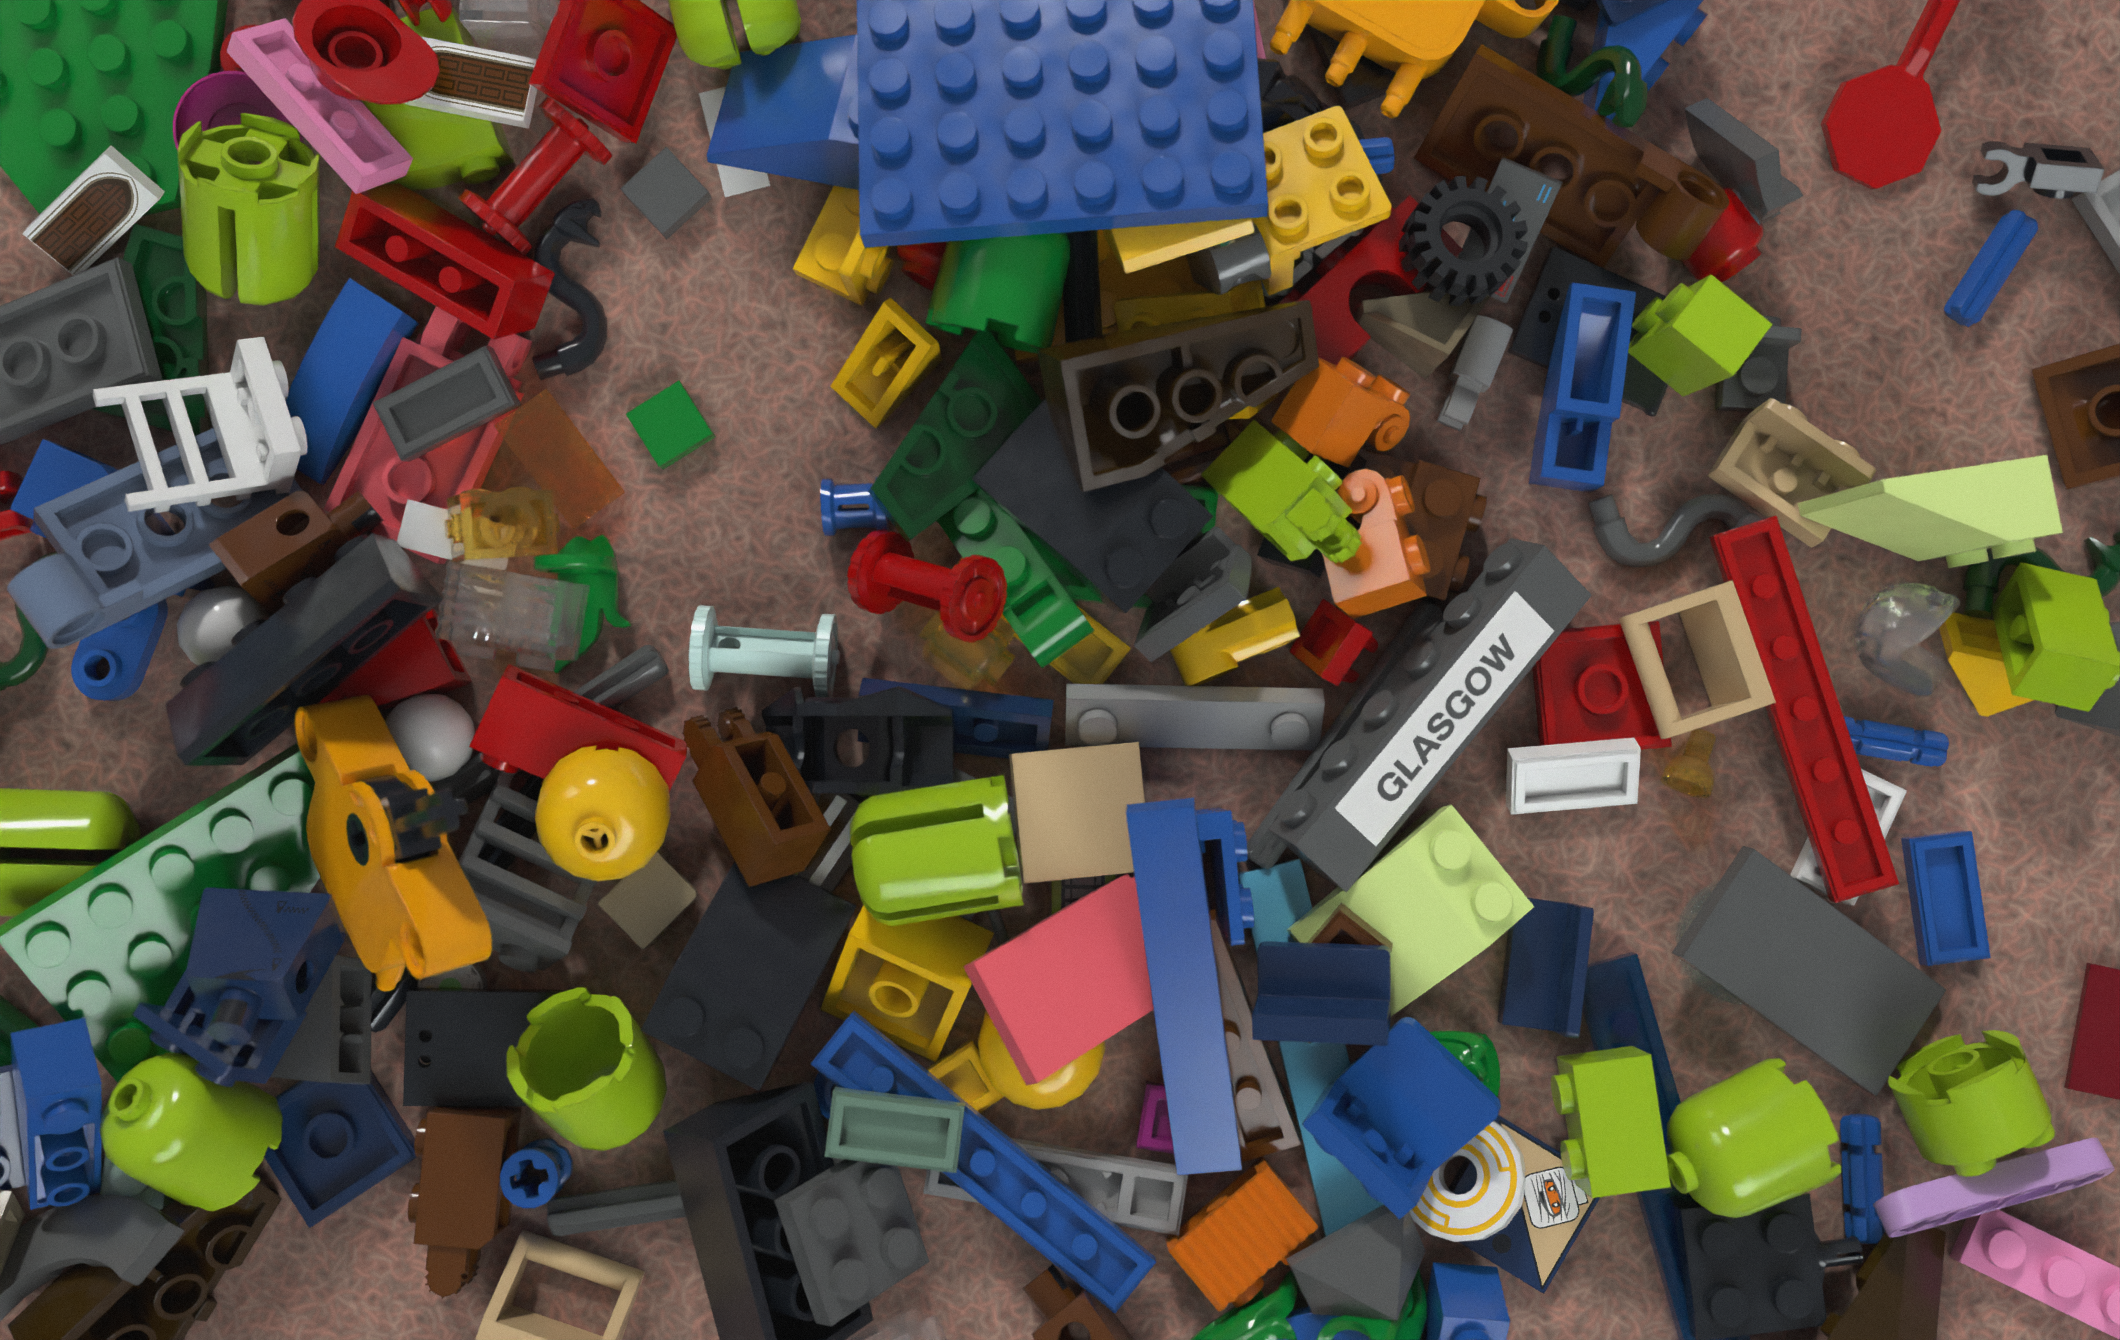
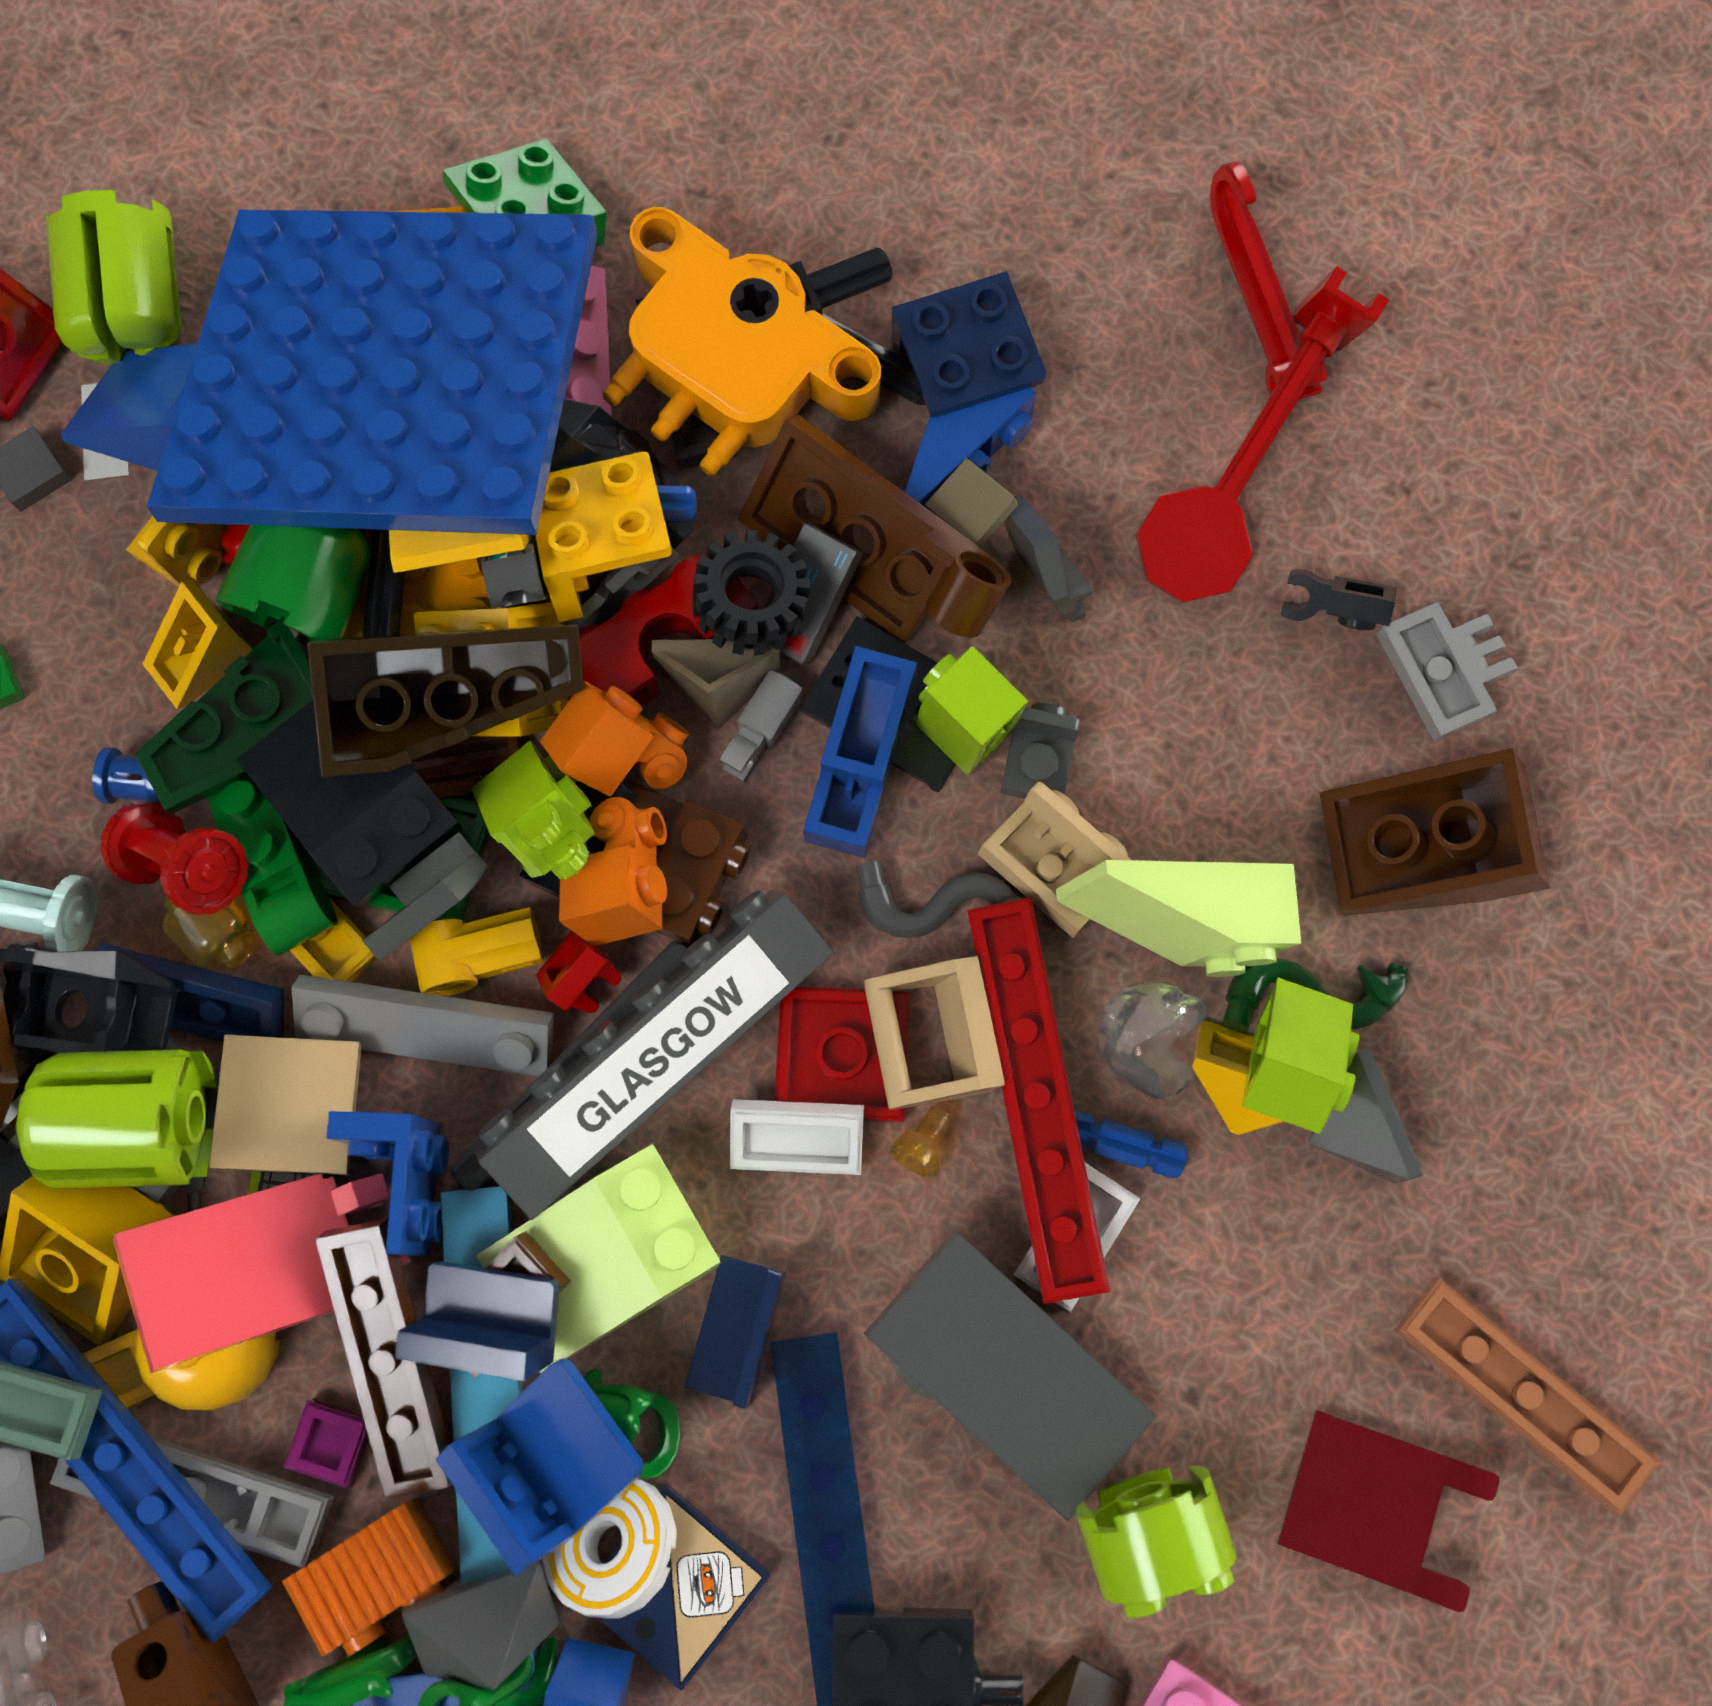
camera: 15 degrees right, 10 degrees down
blue tile [1126,798,1242,1175] -> none
dark green animal [1536,15,1648,128] -> none
lime brick [1551,1046,1671,1198] -> none
lime cylinder [1666,1058,1842,1218] -> none
red head [1680,187,1764,283] -> none
blue axle [1840,1114,1885,1244] -> none
lavender beam [1873,1138,2115,1238] -> none
blue tile [1901,831,1991,966] -> none
blue axle [1944,210,2038,327] -> none
none -> dark tan panel [925,458,1018,561]

